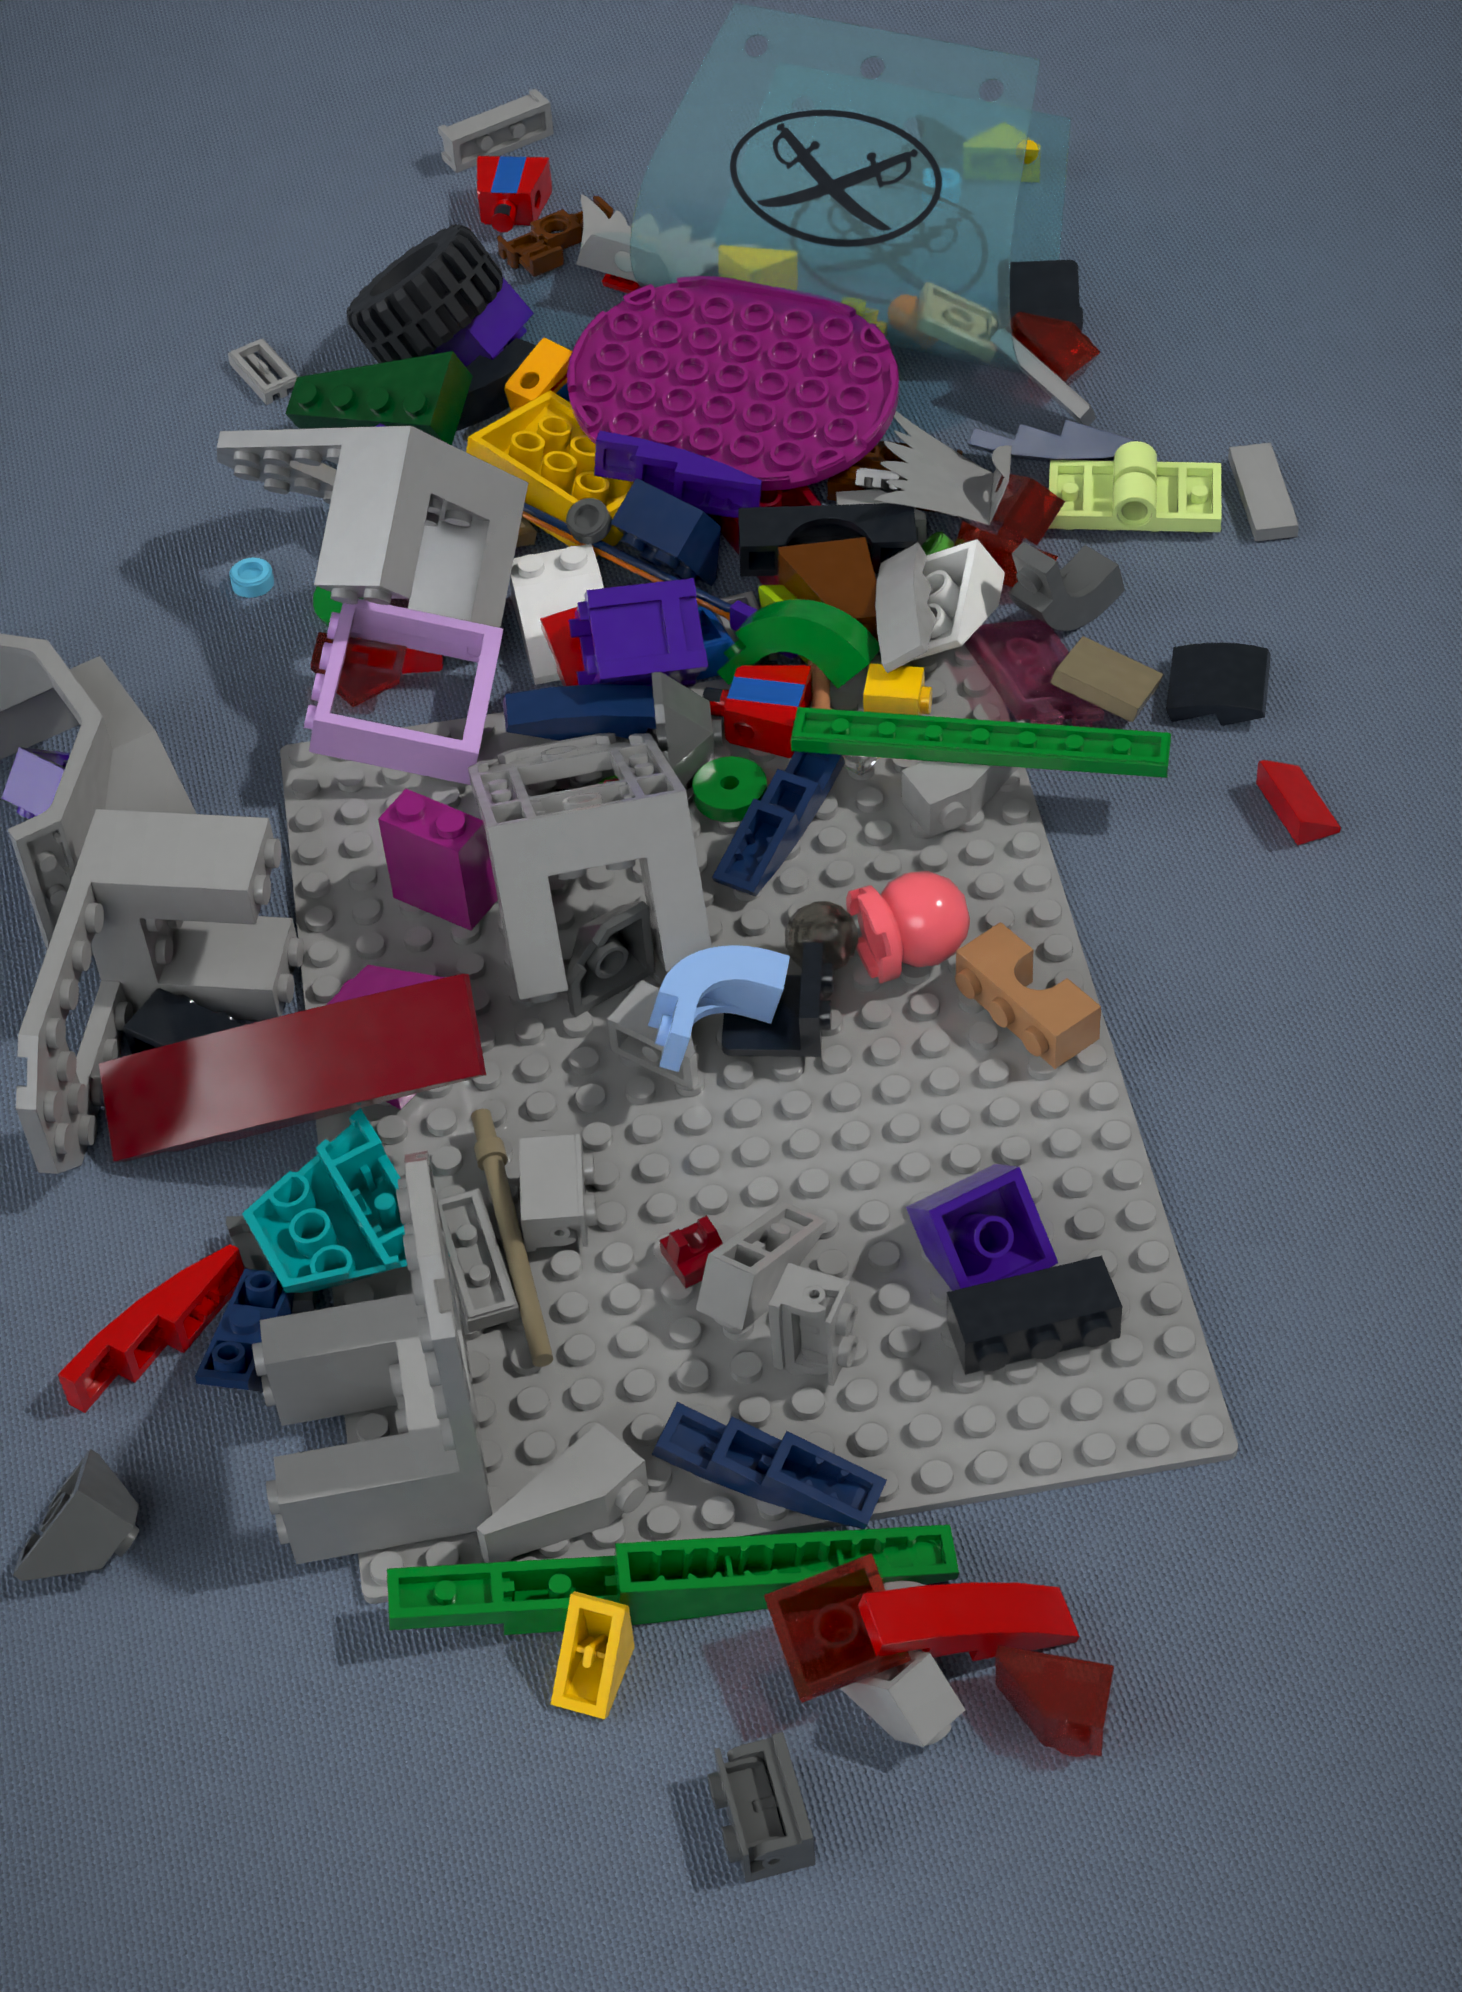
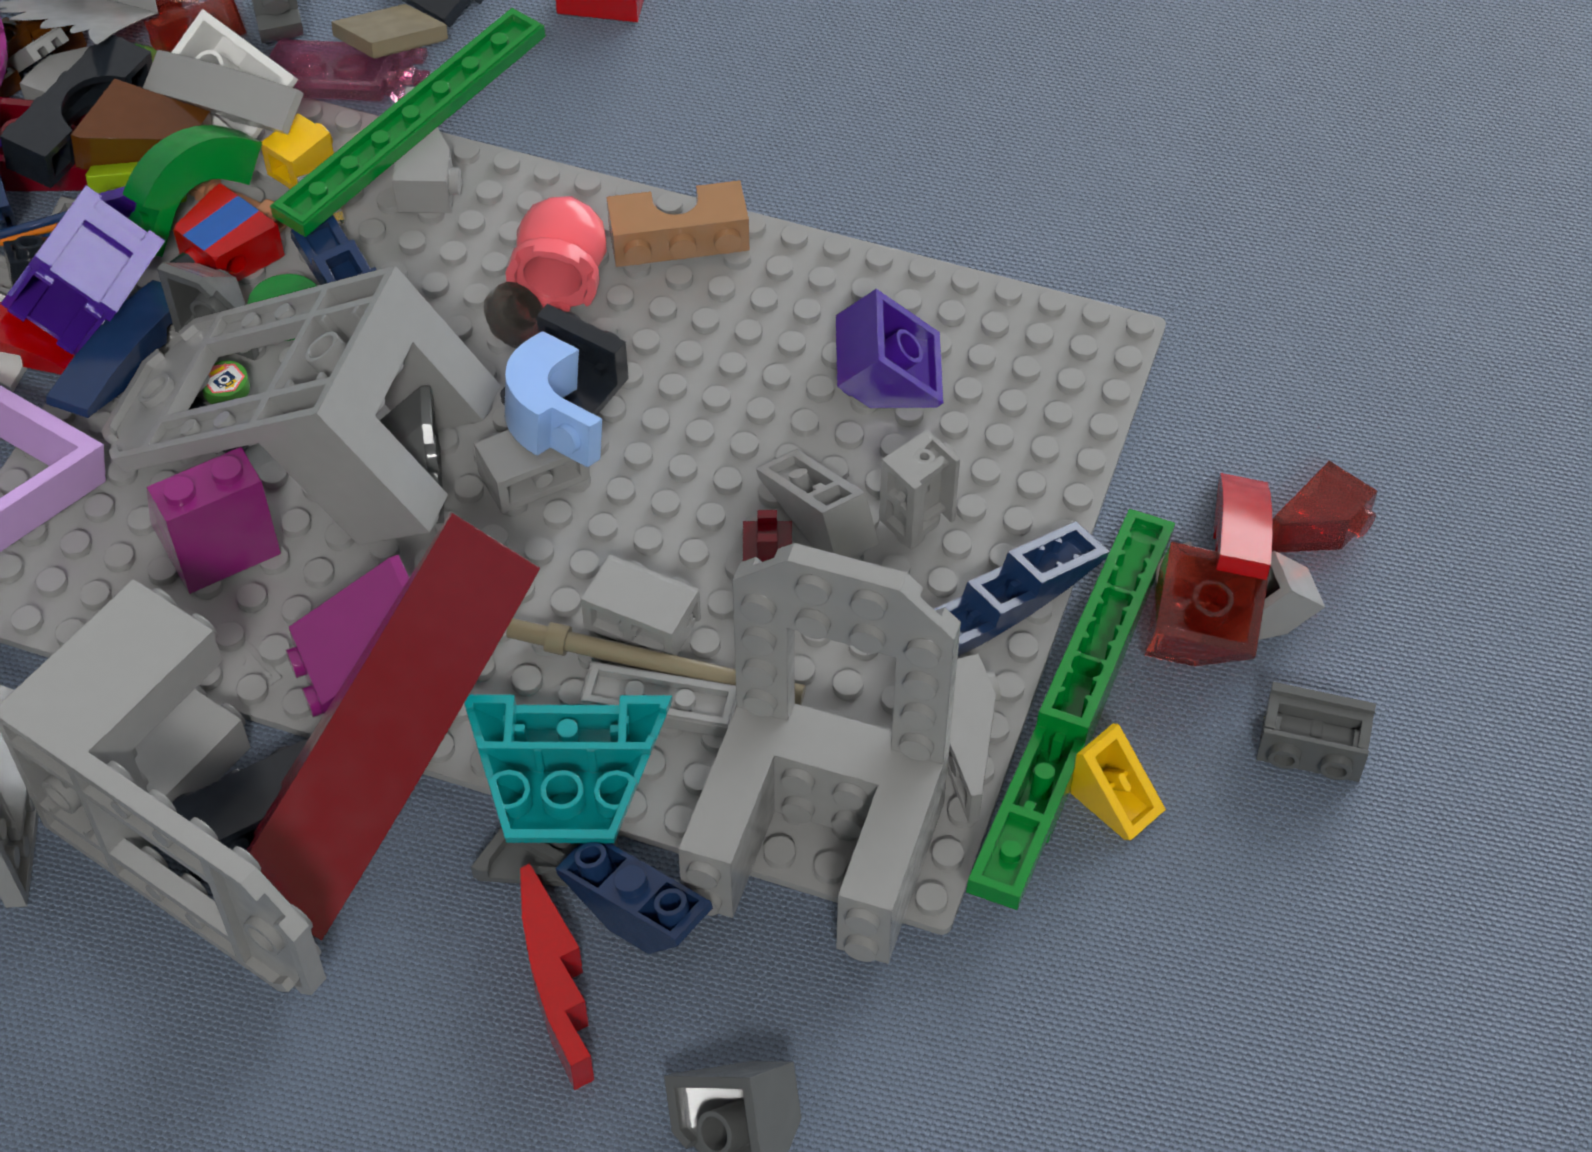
camera: 65 degrees left, 5 degrees up
black brick [947,1256,1122,1375] -> none

